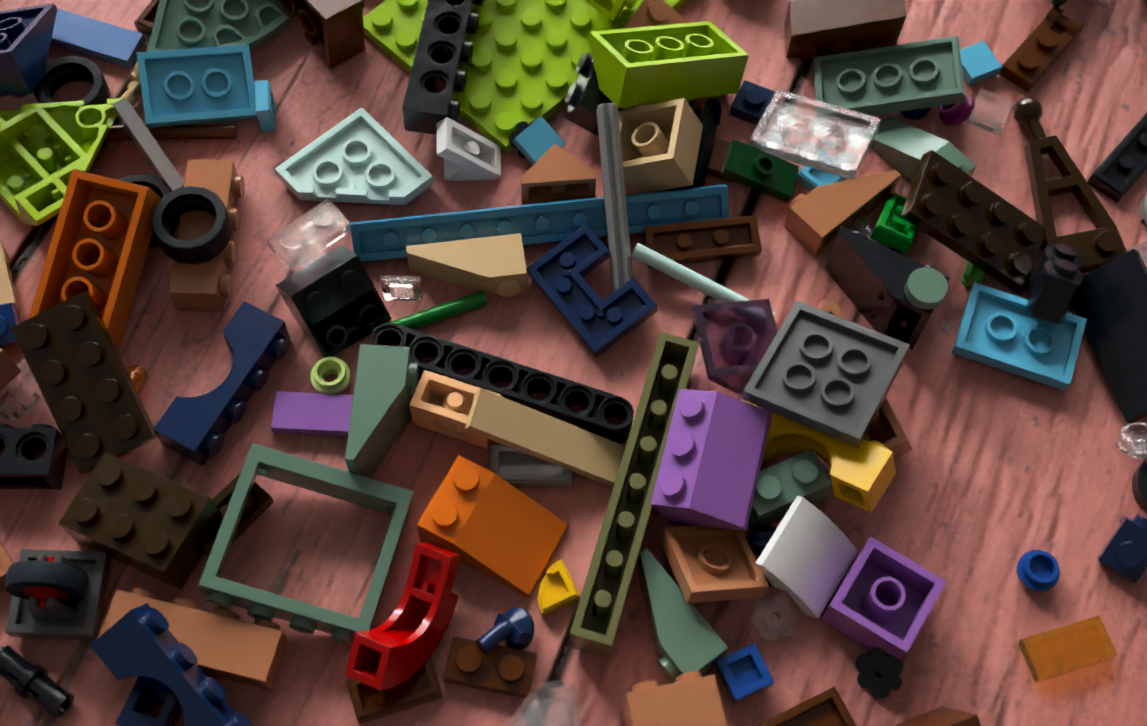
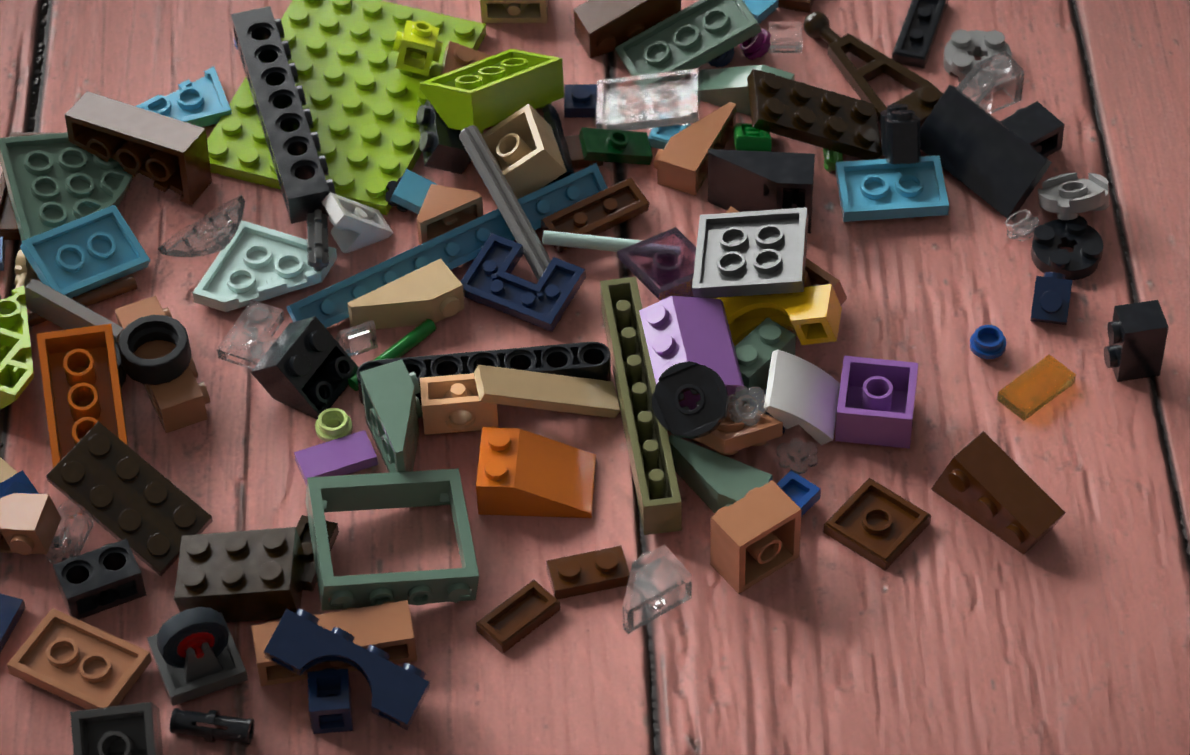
camera: 20 degrees left, 15 degrees down
dark blue arch [153,301,290,466] -> none
medium azure tile [255,80,276,132] -> none
red arch [345,542,461,691] -> none
dark blue plate [476,607,534,654] -> none
light grey tile [491,445,572,488] -> none
yellow tile [538,559,580,617] -> none
black plant [855,648,903,699] -> none
sand green tile [904,267,948,310] -> none
none -> clear brick [158,195,245,257]
none -> dark grey axle [306,209,329,271]
none -> black plate [651,361,729,439]
none -> clear plant [727,386,768,426]

